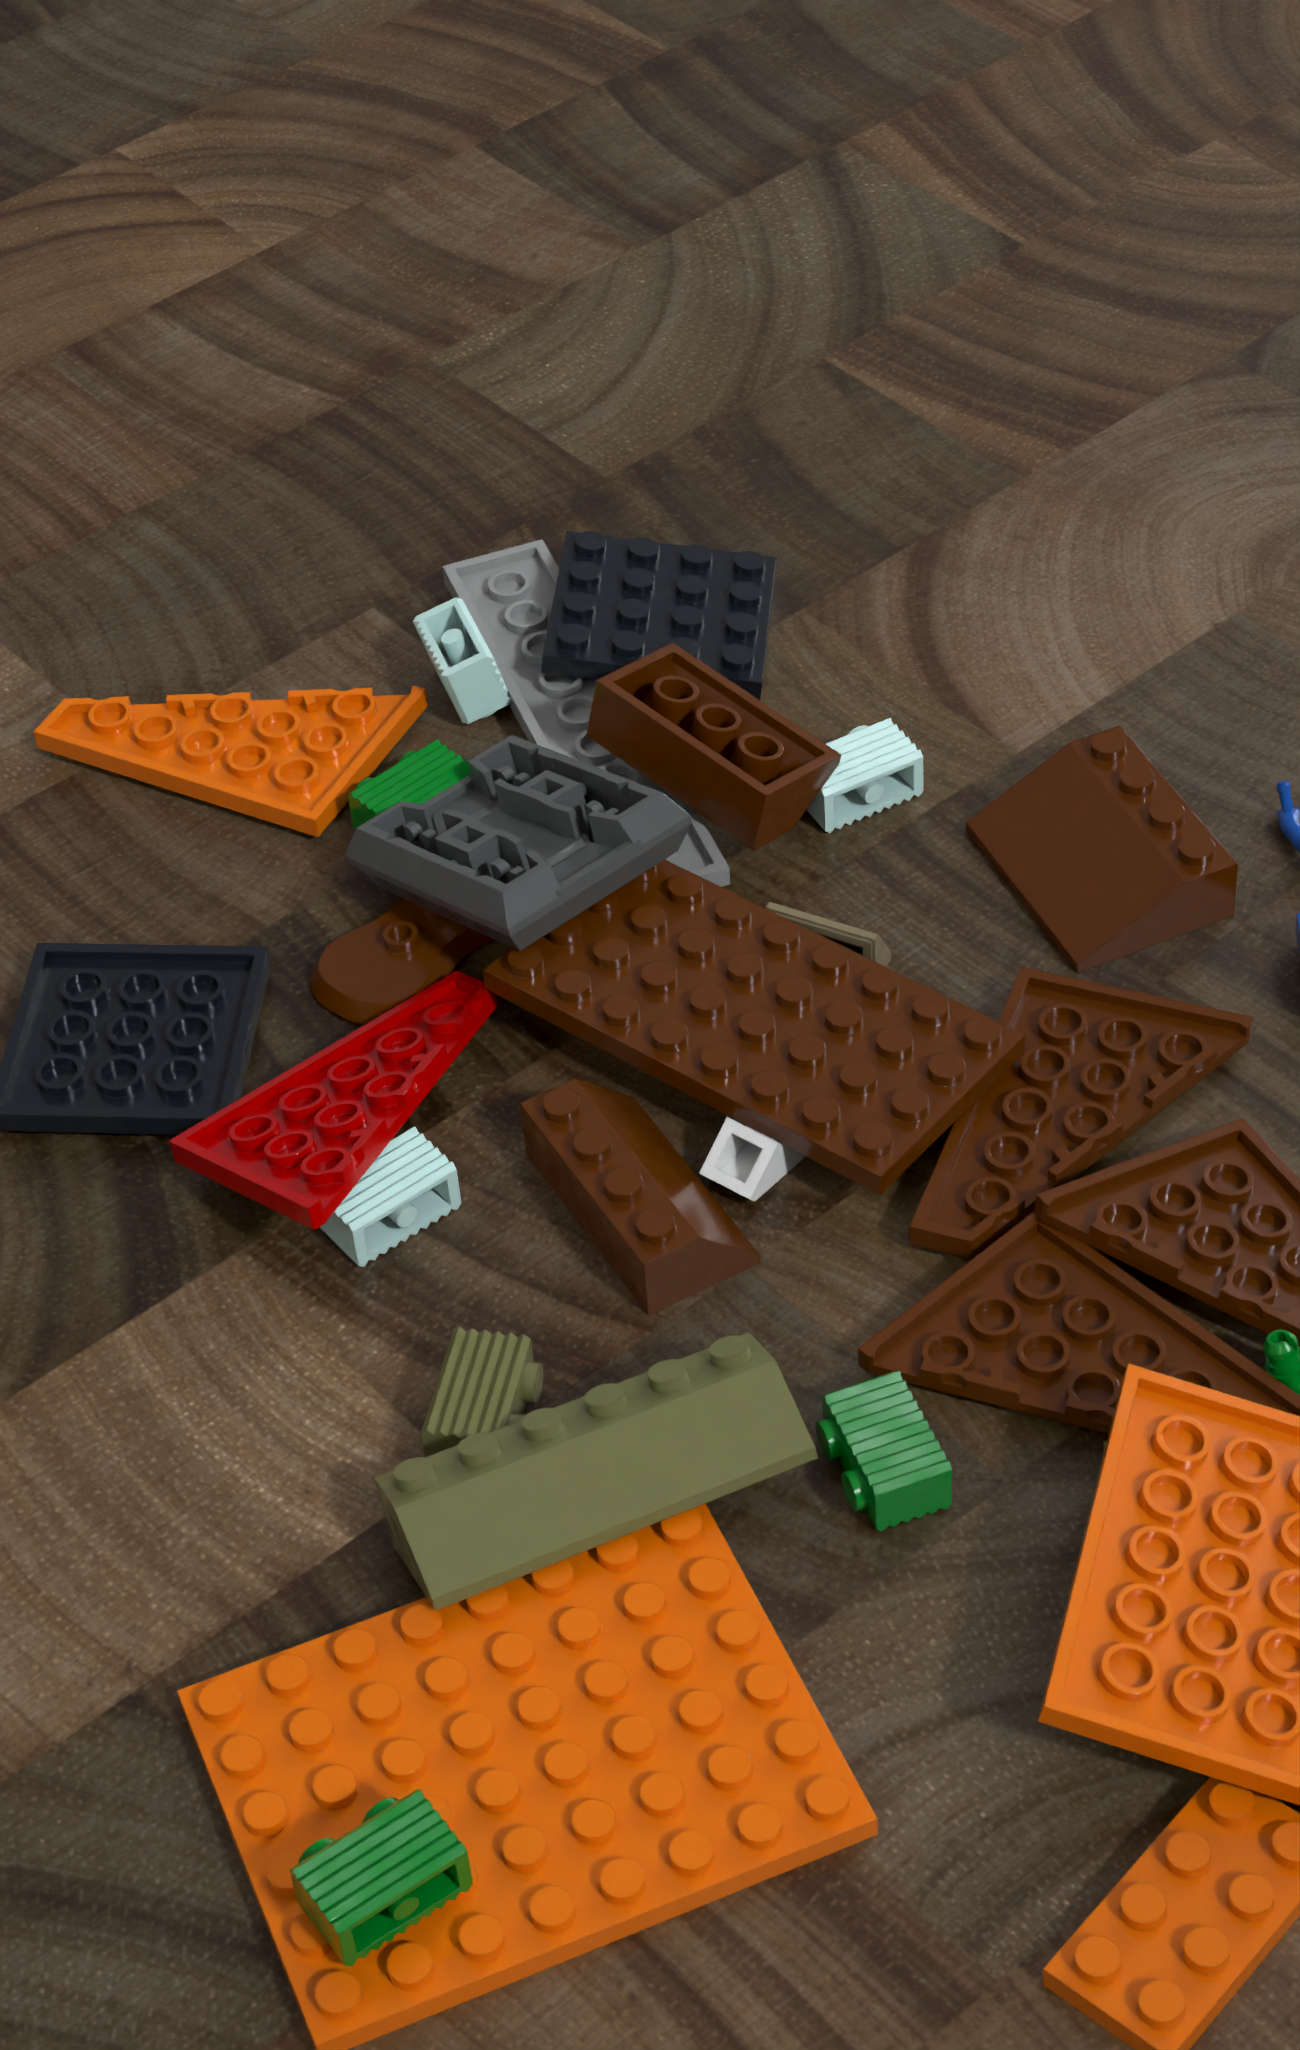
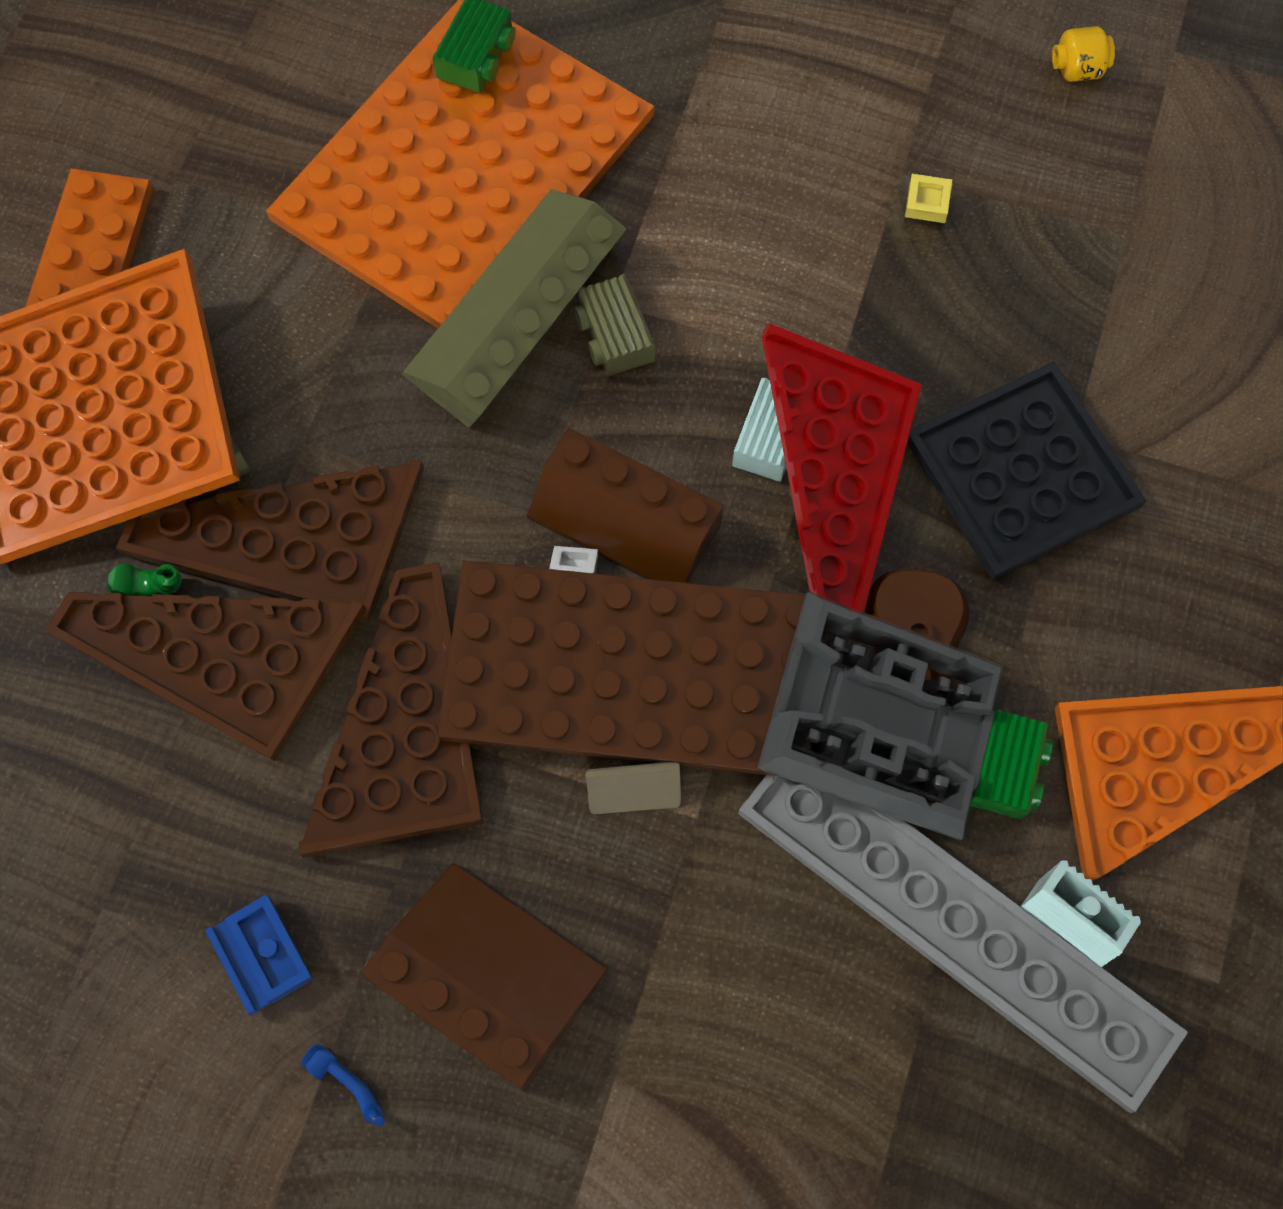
camera: 145 degrees right, 25 degrees up
black plate [541,531,777,700] -> none
reddish brown slope [586,643,841,851] -> none
light aqua brick [806,718,924,834] -> none
green brick [815,1370,952,1532] -> none

